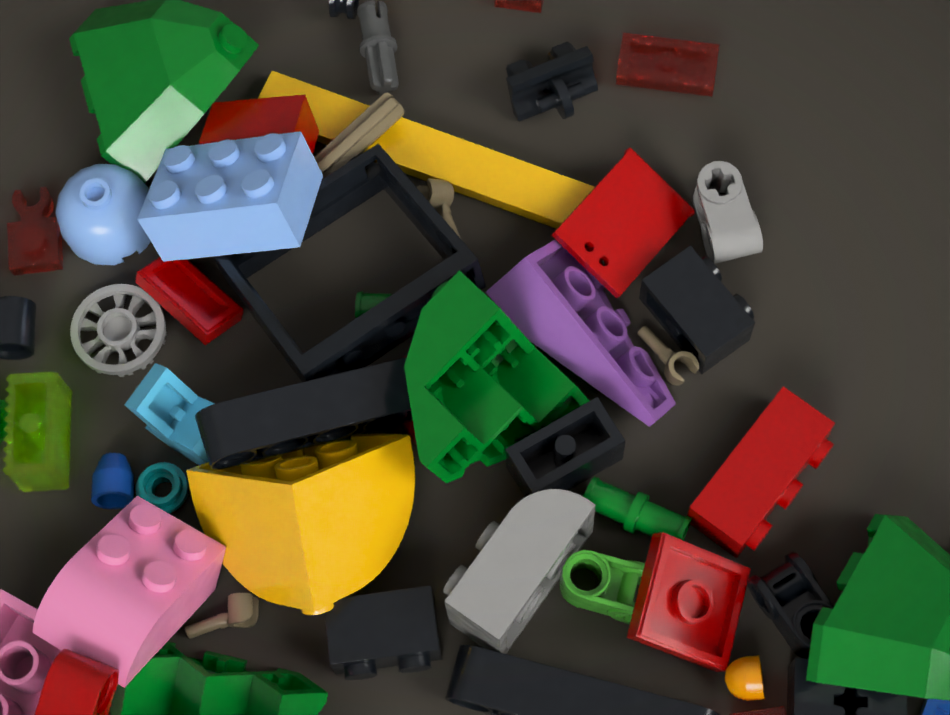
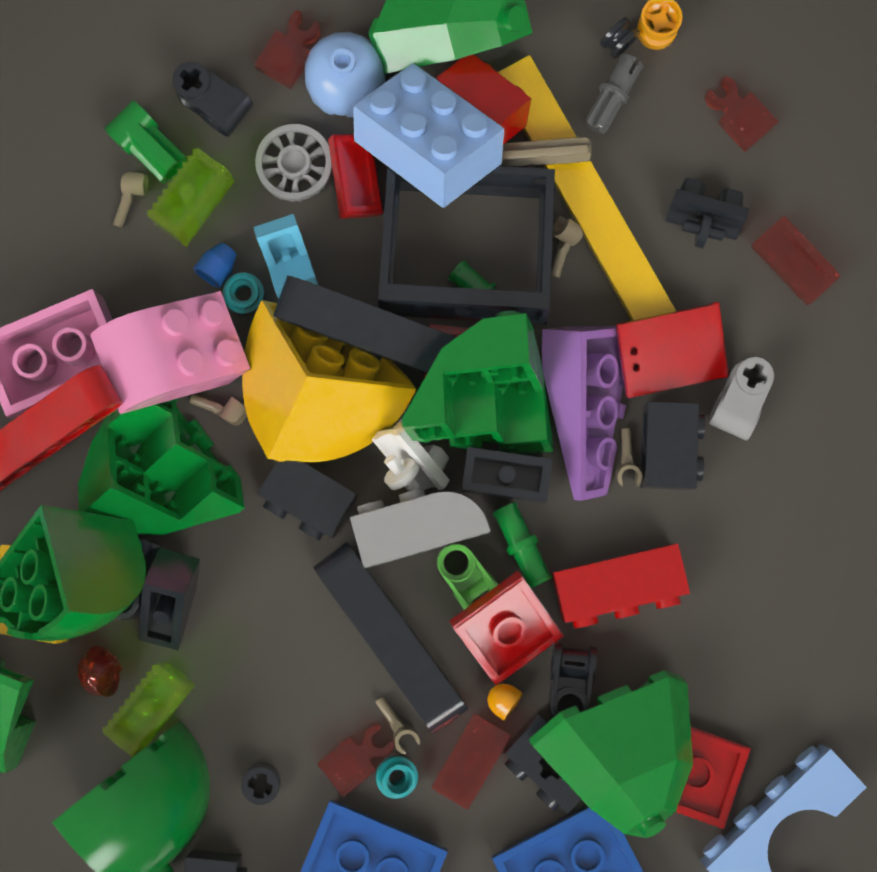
camera: 35 degrees right, 15 degrees up
none -> white hips [372,419,450,492]

